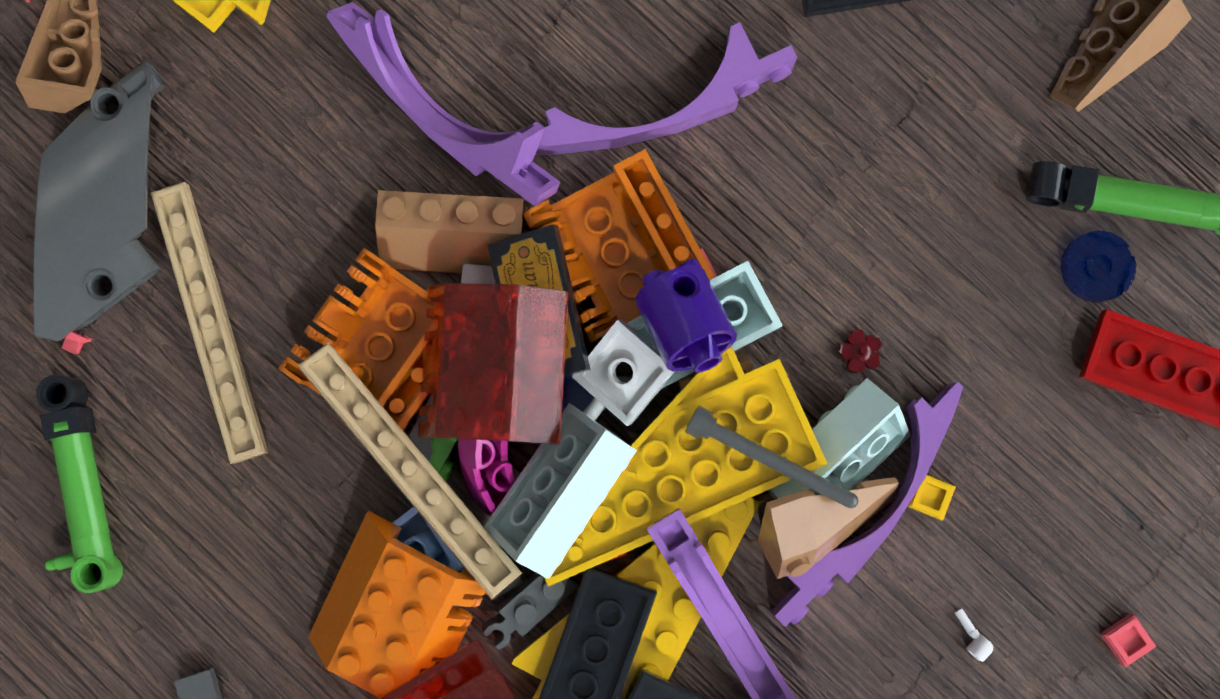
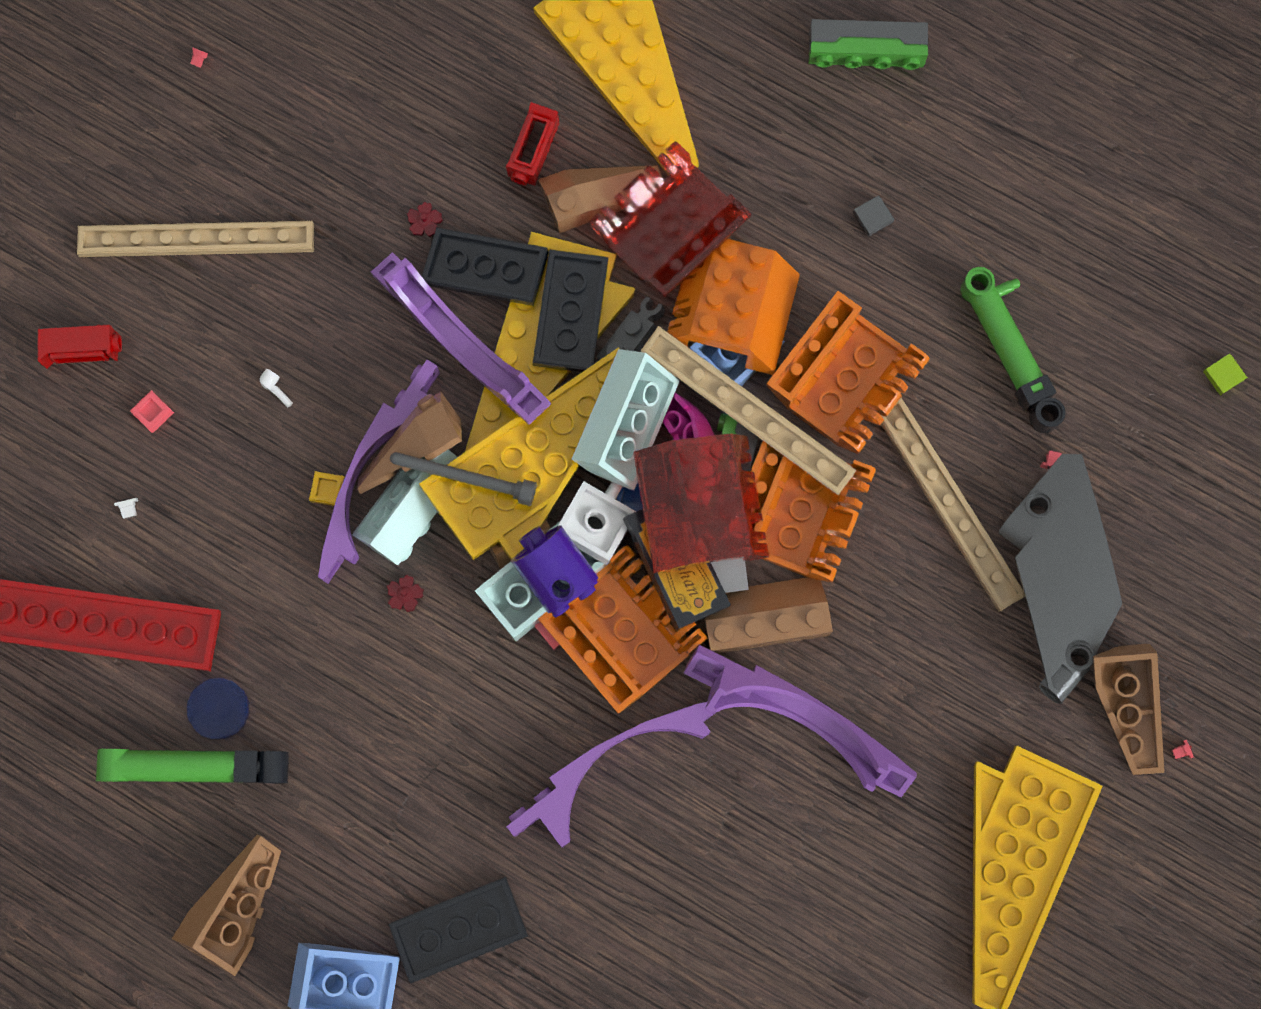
camera: 165 degrees right, 5 degrees down
none -> white piece [114,498,138,519]
none -> orange slope [766,291,930,454]

